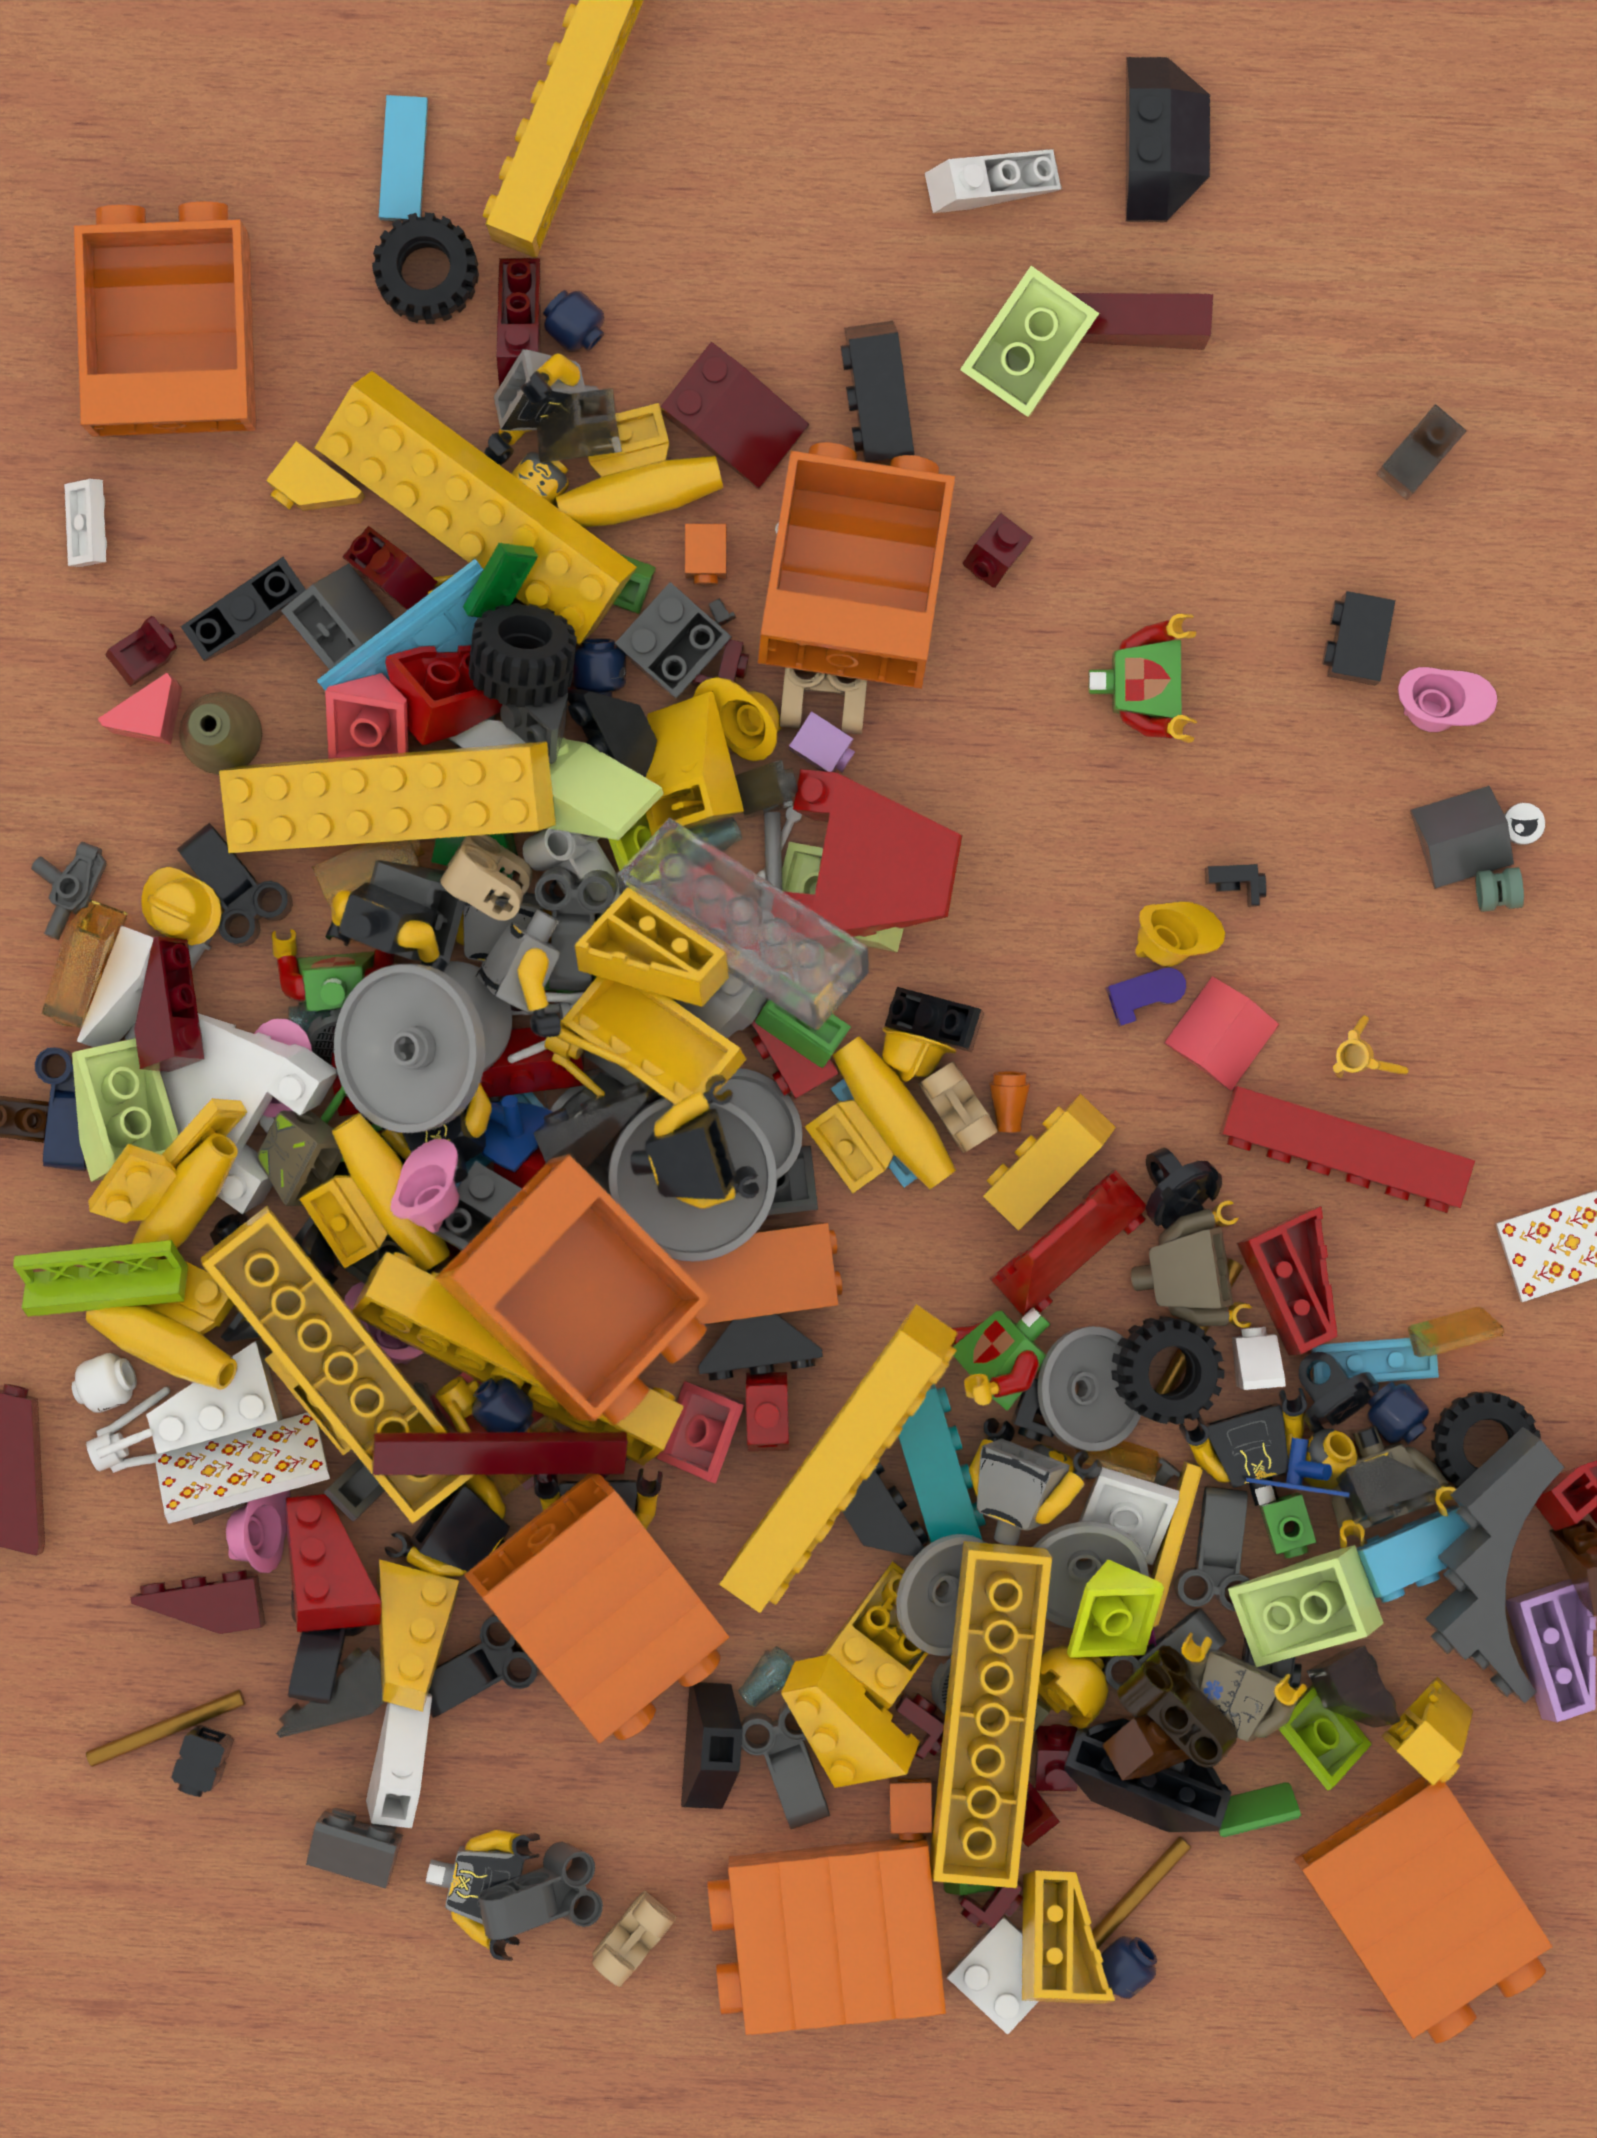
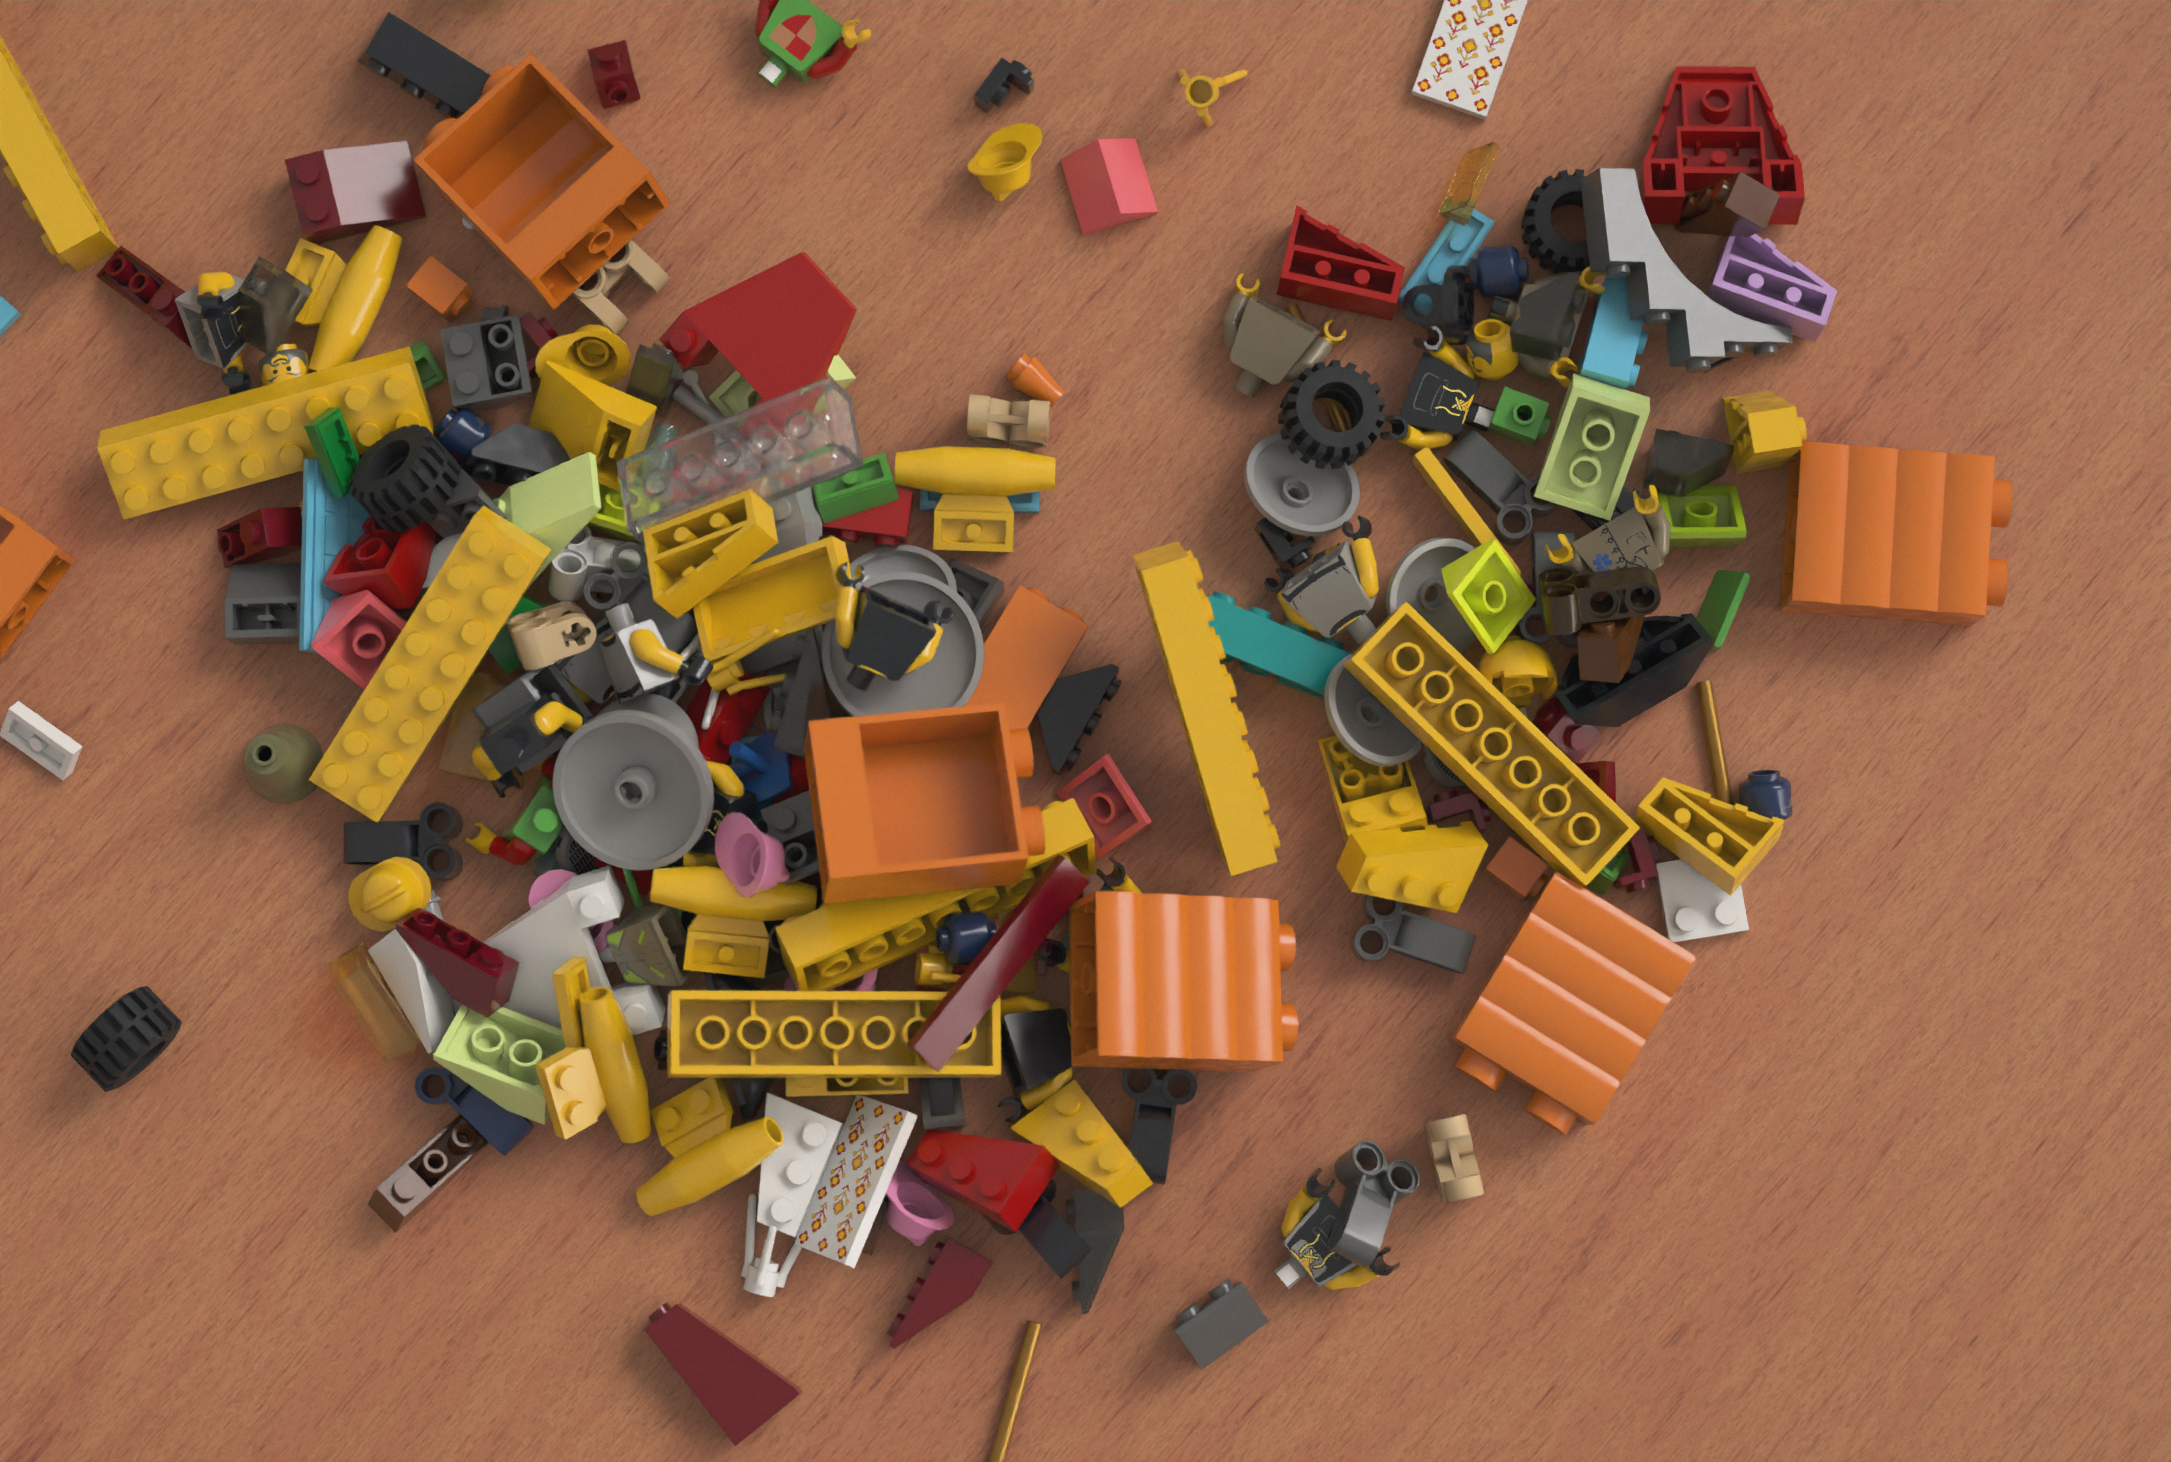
camera: 50 degrees left, 5 degrees down
lime fence [13,1240,188,1317] -> none
dark grey piece [31,842,107,940] -> none
white head [72,1353,137,1413] -> none
coral slope [98,673,182,745] -> none
dark red bracket [105,616,177,687] -> none
black brick [171,1725,234,1797] -> none
black slope [180,557,306,661] -> none
yellow slope [266,441,365,511] -> none
white slope [366,1694,432,1828] -> none
black tyre [372,212,479,324] -> none
dark blue head [543,290,605,352] -> none
black slope [681,1682,743,1809] -> none
clear light blue cone [738,1646,795,1708] -> none
red torso [746,1372,789,1452] -> none
lavender brick [789,712,855,772] -> none
black slope [842,1461,930,1557] -> none
yellow piece [882,1027,956,1082] -> none
black slope [885,987,984,1052] -> none
torso [951,1307,1050,1411] -> none
yellow wedge [983,1093,1116,1231] -> none
red wedge [990,1170,1146,1316] -> none
clear yellow slope [1072,1440,1159,1483] -> none
white plate [1079,1467,1179,1565] -> none
dark purple leg [1106,967,1186,1027] -> none
black tile [1146,1147,1222,1229] -> none
dark grey piece [1152,1457,1181,1486] -> none
red brick [1219,1086,1475,1213] -> none
white slope [1232,1327,1286,1390] -> none
blue shield [1246,1438,1350,1497] -> none

